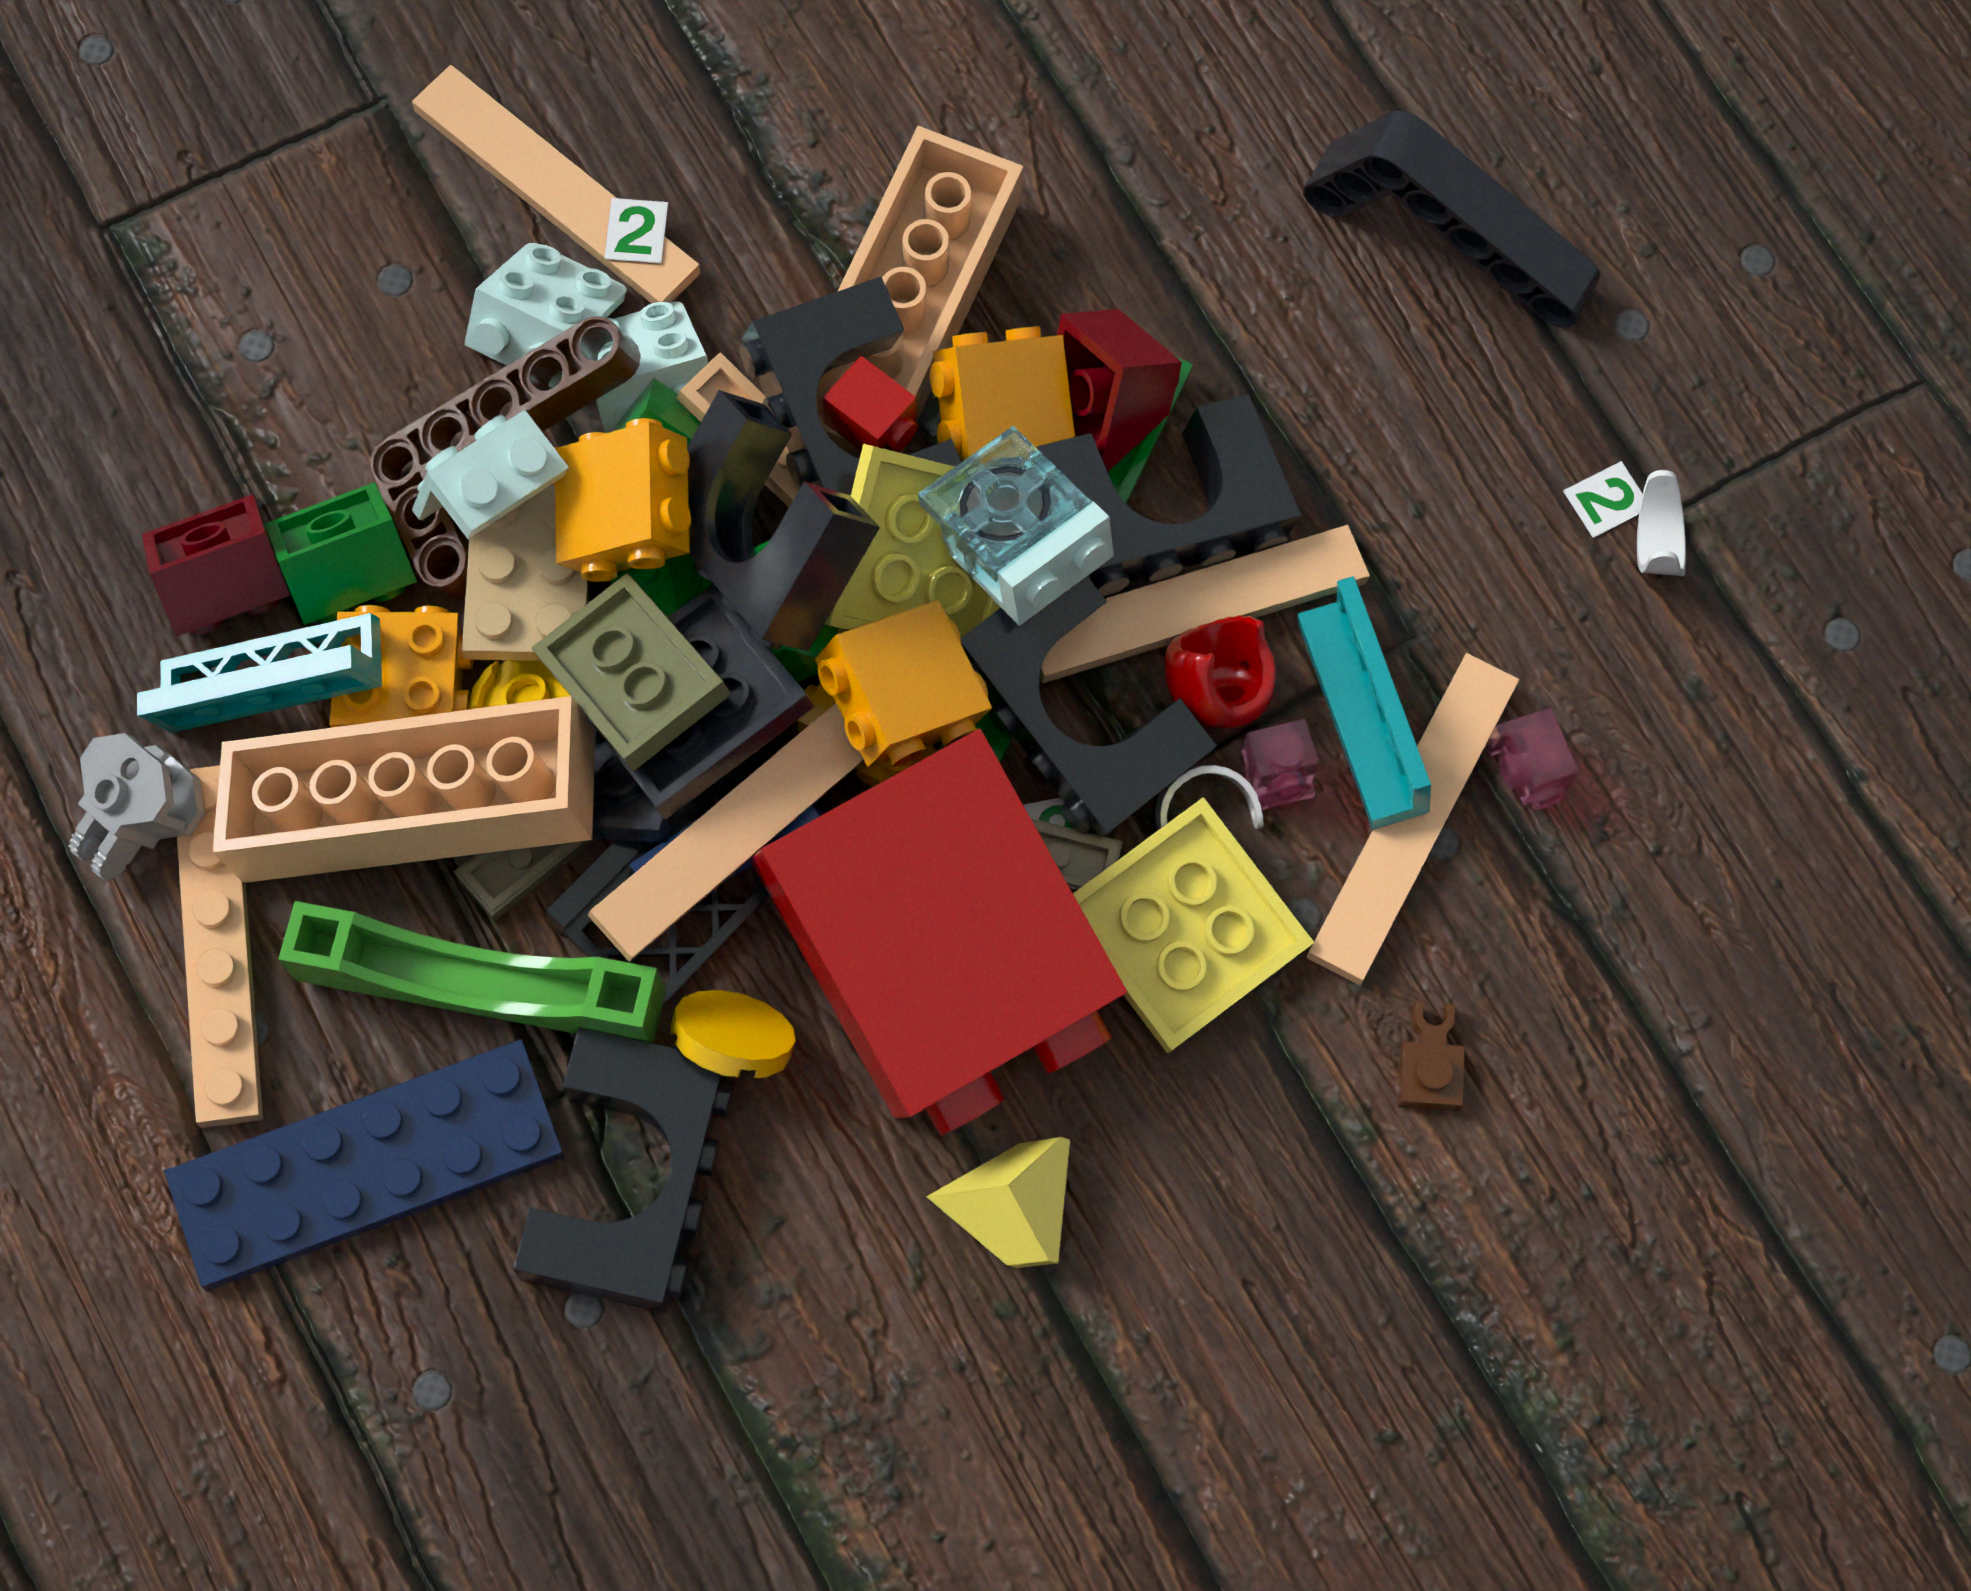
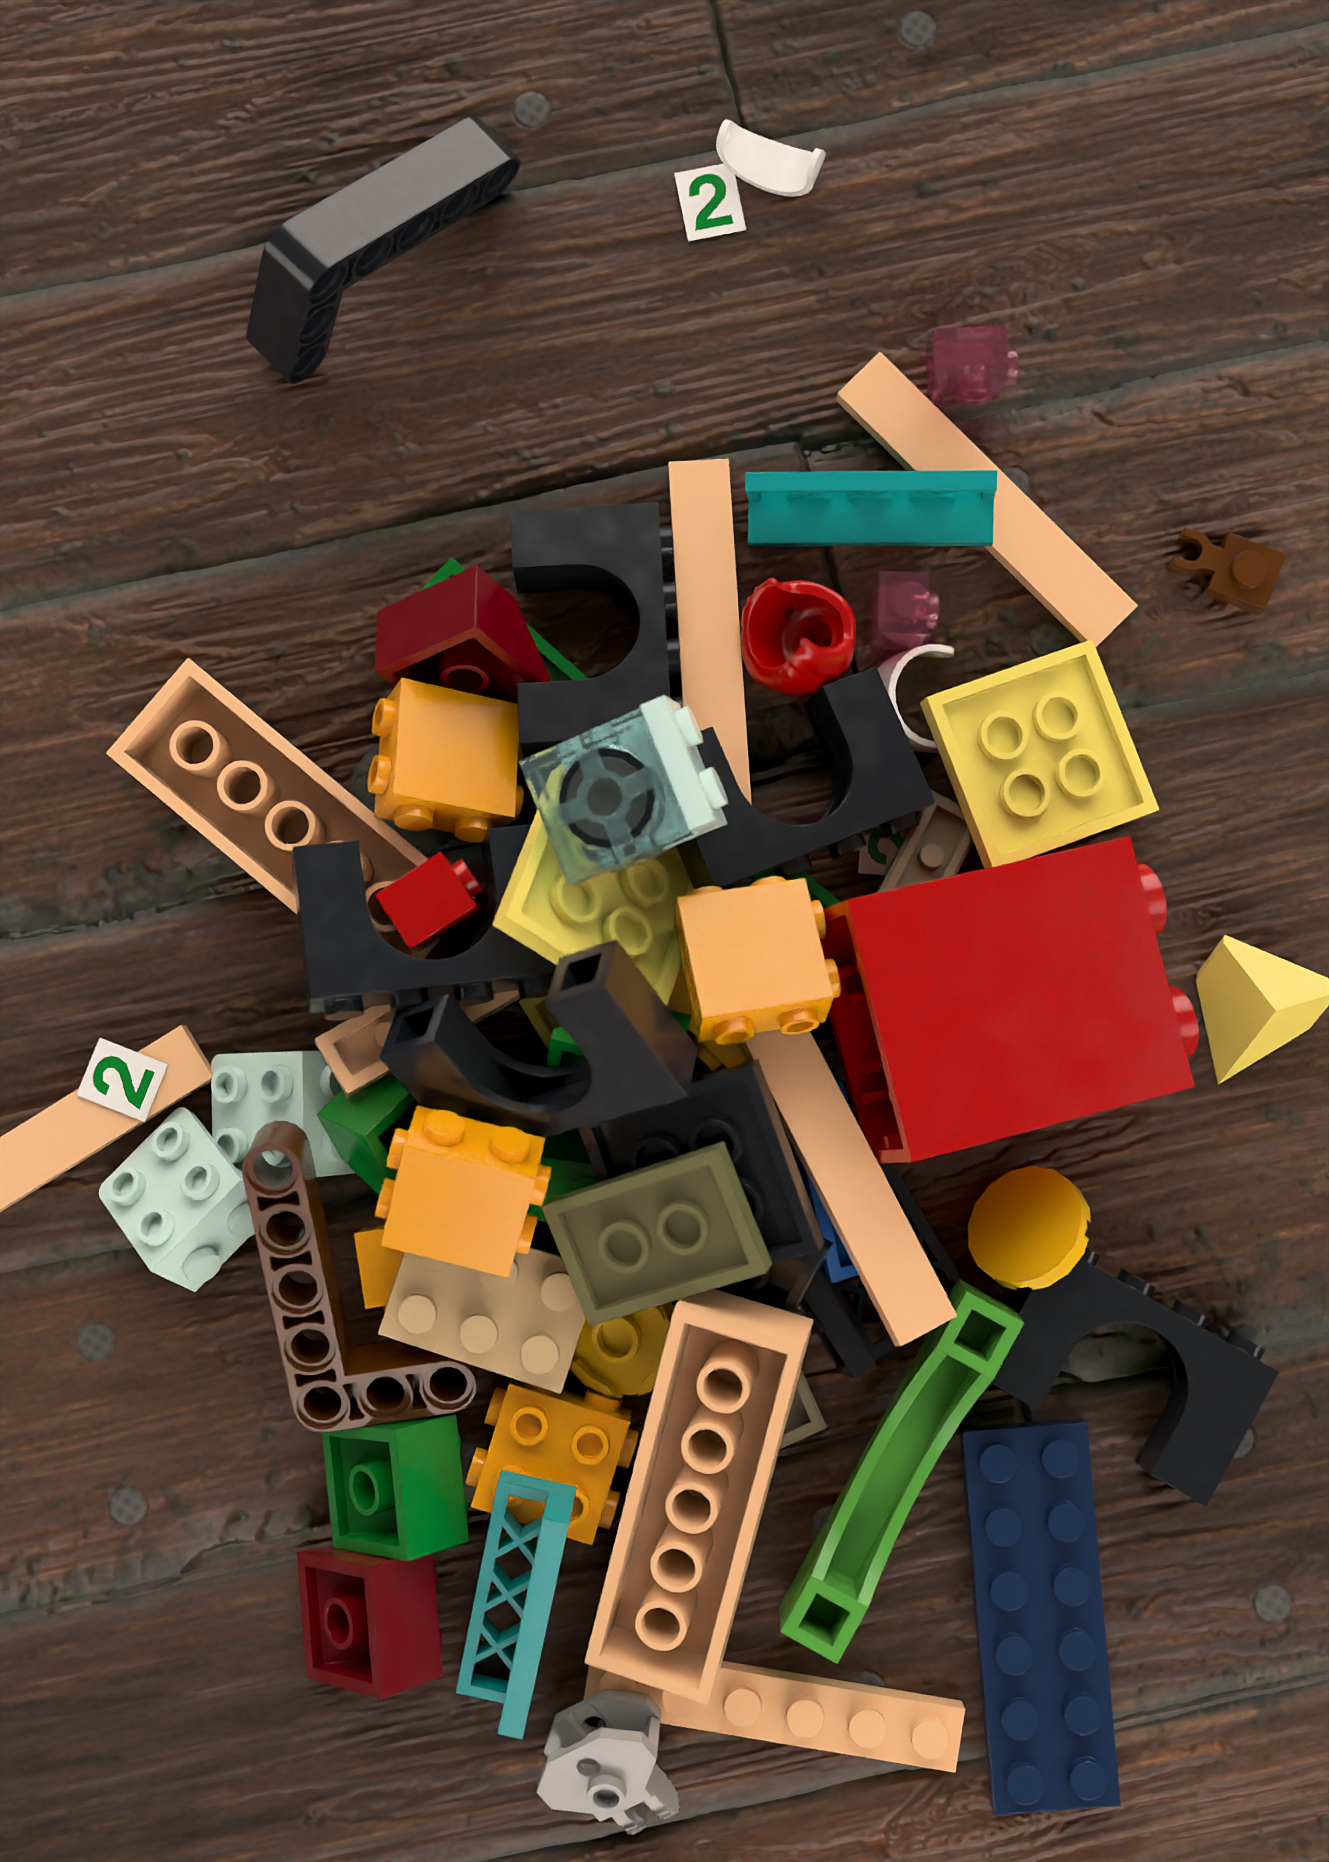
camera: 65 degrees left, 15 degrees up
light aqua bracket [412,410,569,539] -> none

